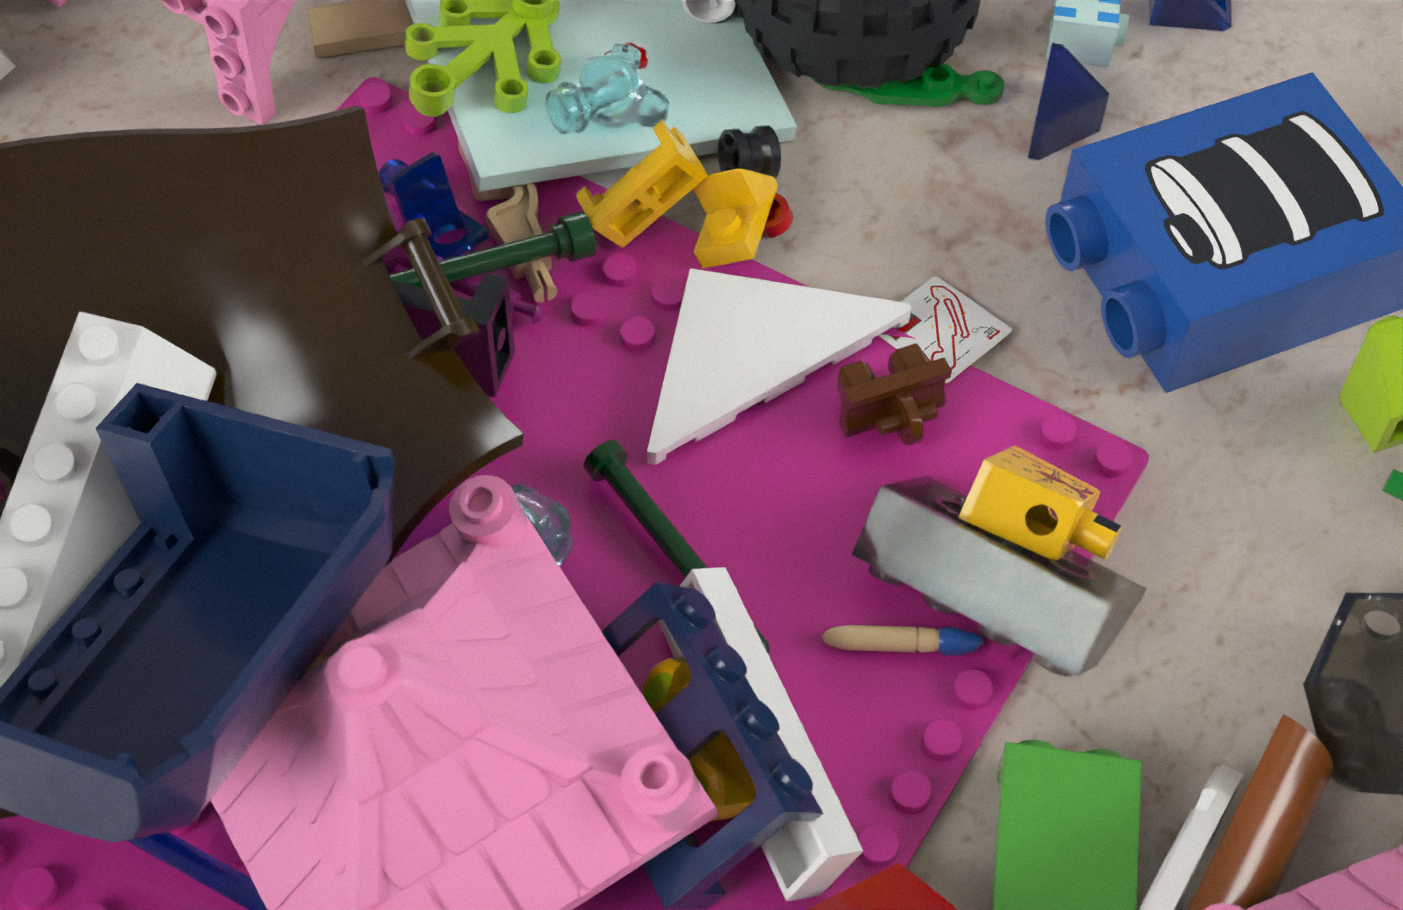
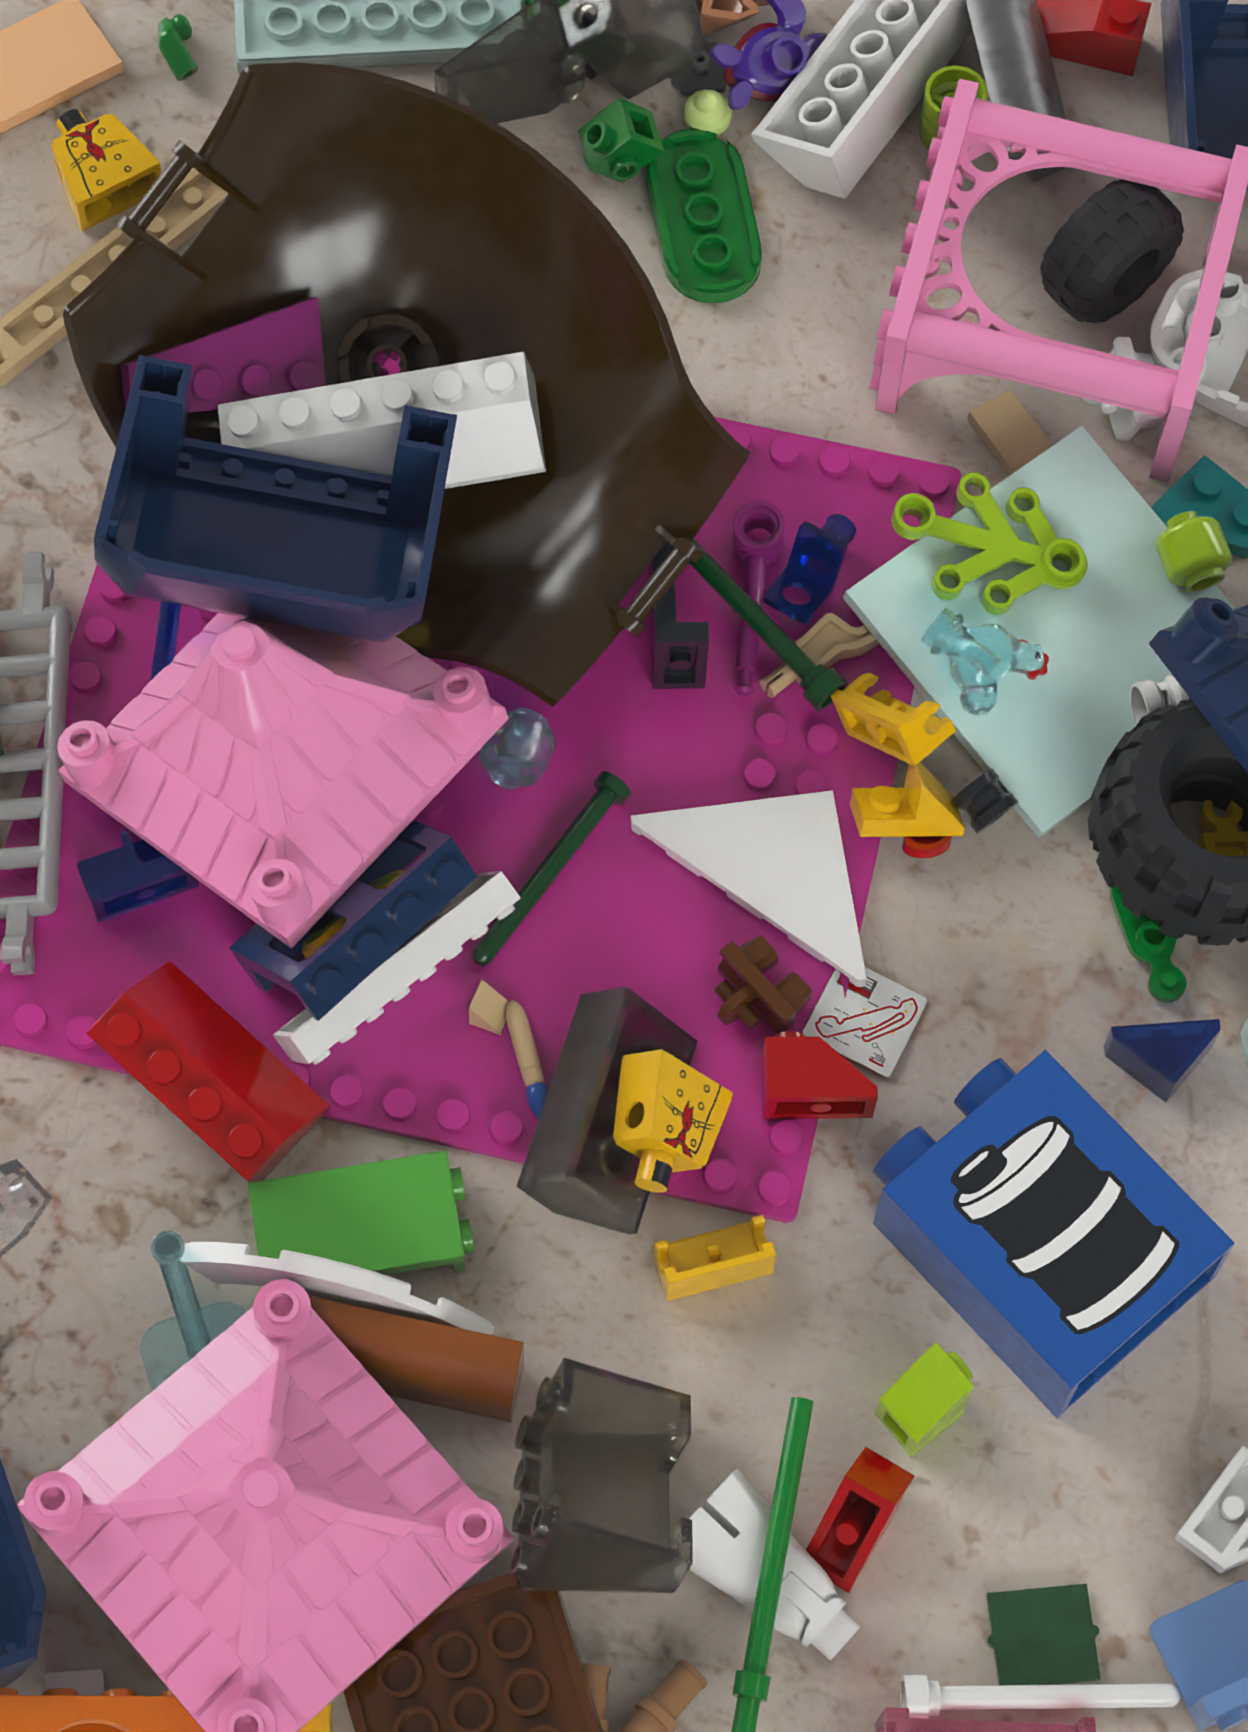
camera: 70 degrees right, 10 degrees up
none -> tan piece [469,979,509,1035]
none -> yellow hinge [651,1215,777,1302]
none -> red slope [761,1031,878,1119]

